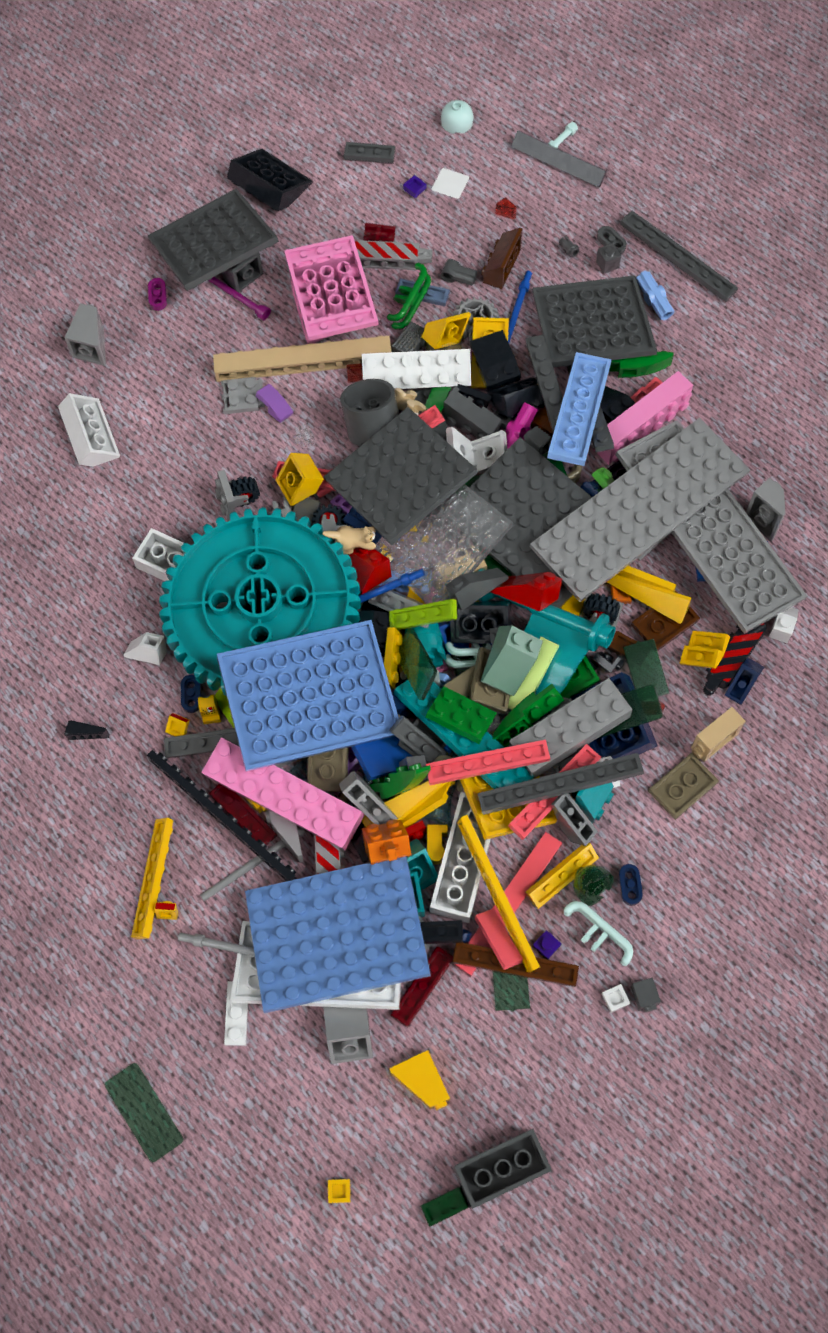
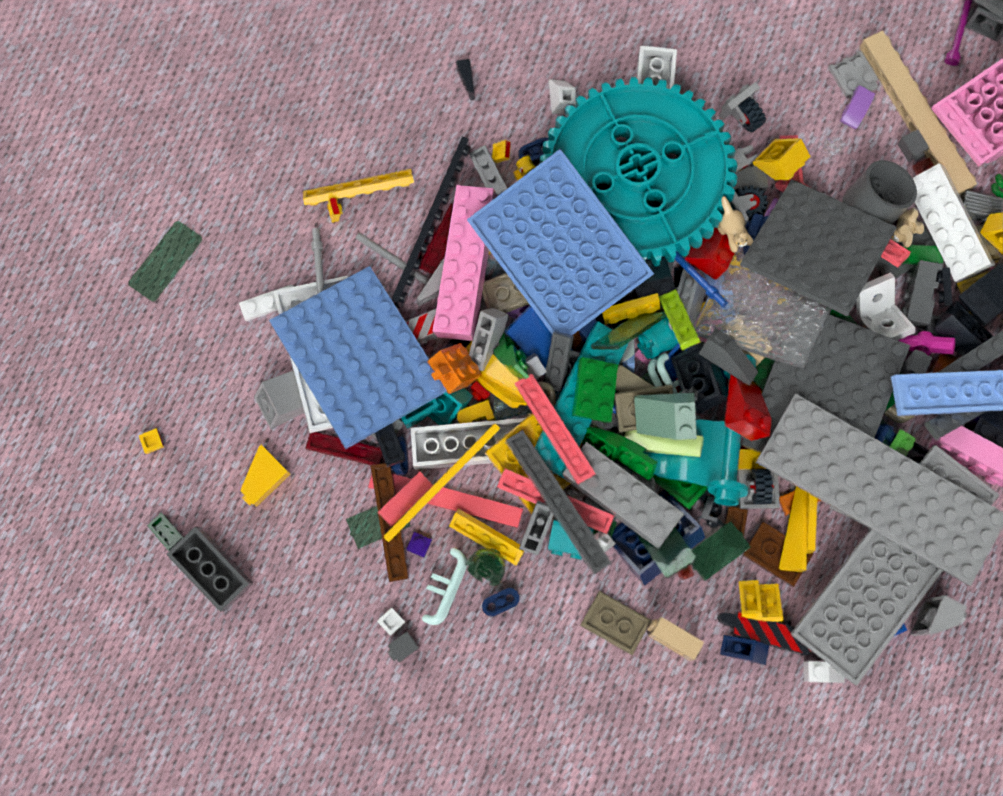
camera: 70 degrees right, 10 degrees up
none -> dark grey brick [897,129,930,162]

